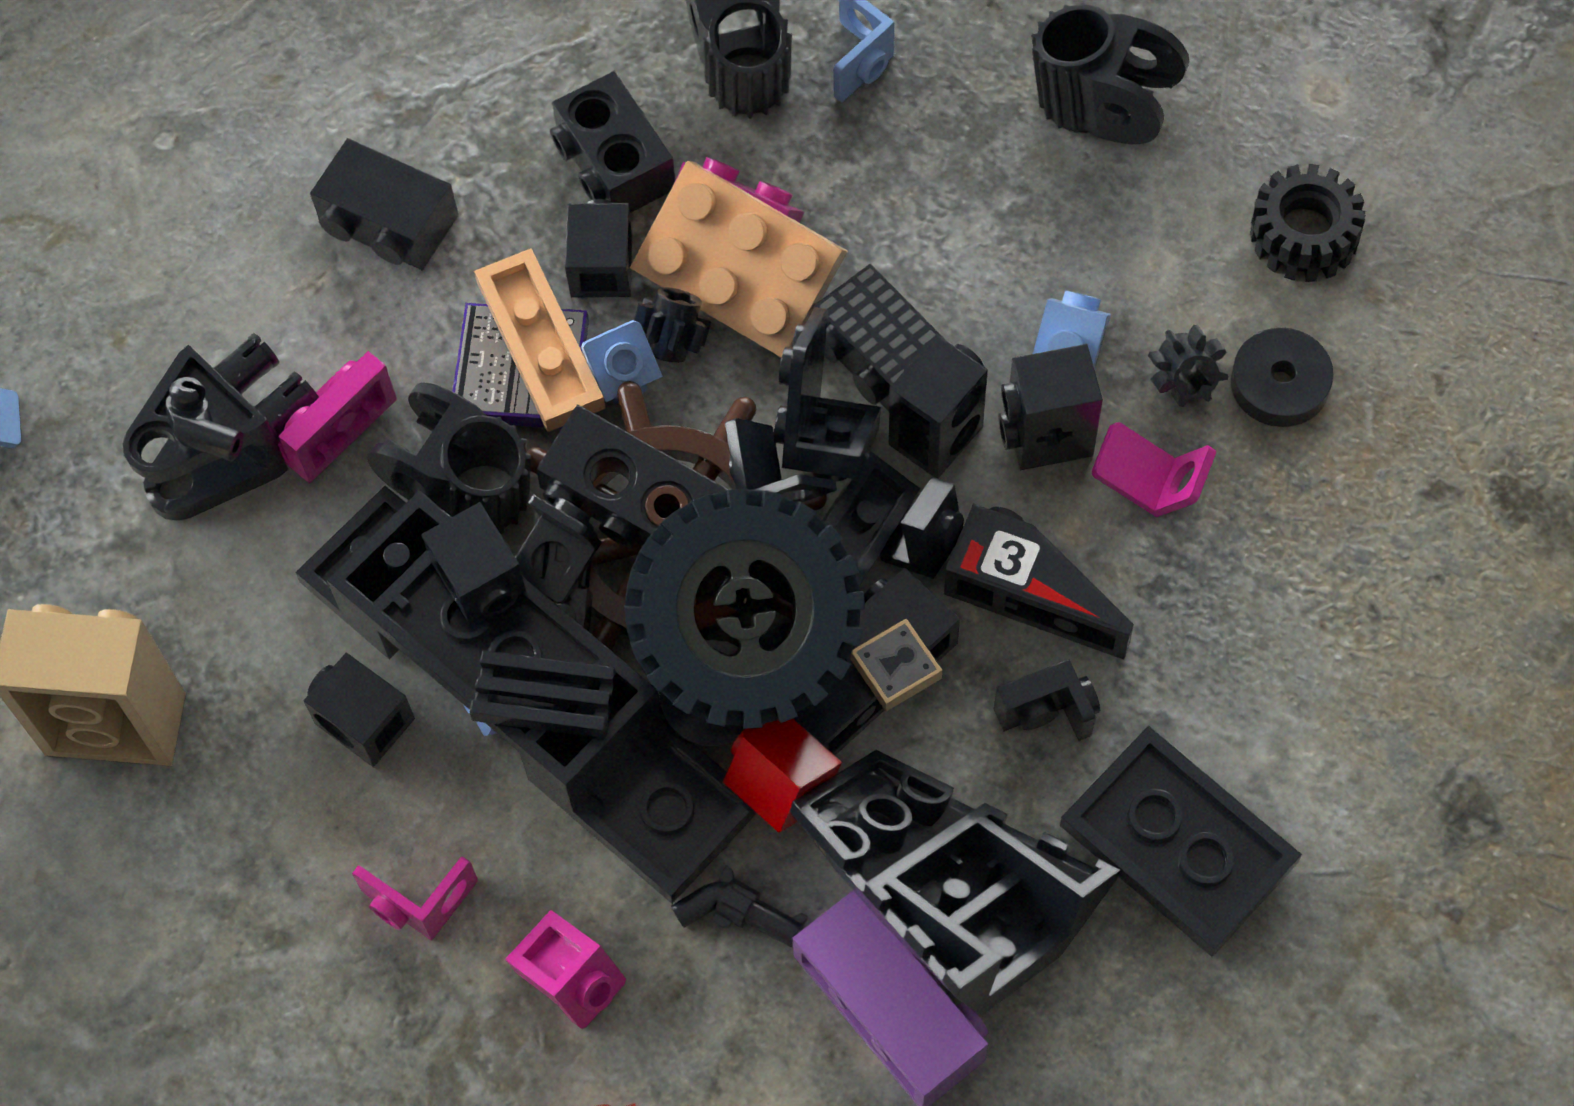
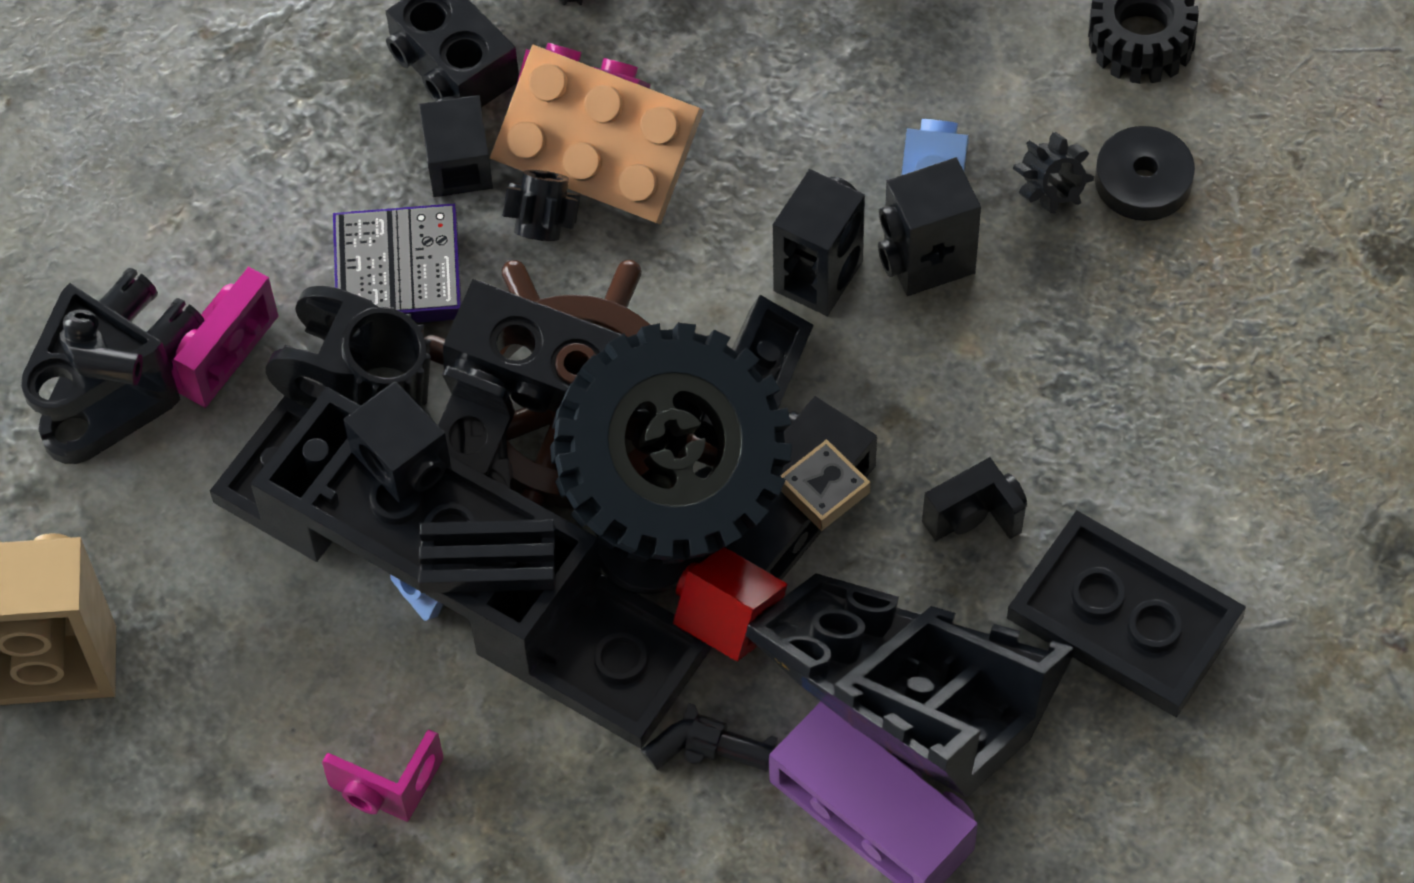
camera: 10 degrees left, 5 degrees down
black brick [304,652,415,768] -> none
black brick [310,138,459,271] -> none
light nougat plate [474,248,606,432] -> none
dark pink bracket [505,910,626,1029] -> none
light blue bracket [581,320,663,404] -> none
black bracket [725,418,837,503] -> none
black bracket [774,307,881,482] -> none
black brick [814,263,946,412] -> none
black bracket [879,477,964,579] -> none
black slope [944,503,1134,660] -> none
dark pink bracket [1092,422,1216,517] -> none

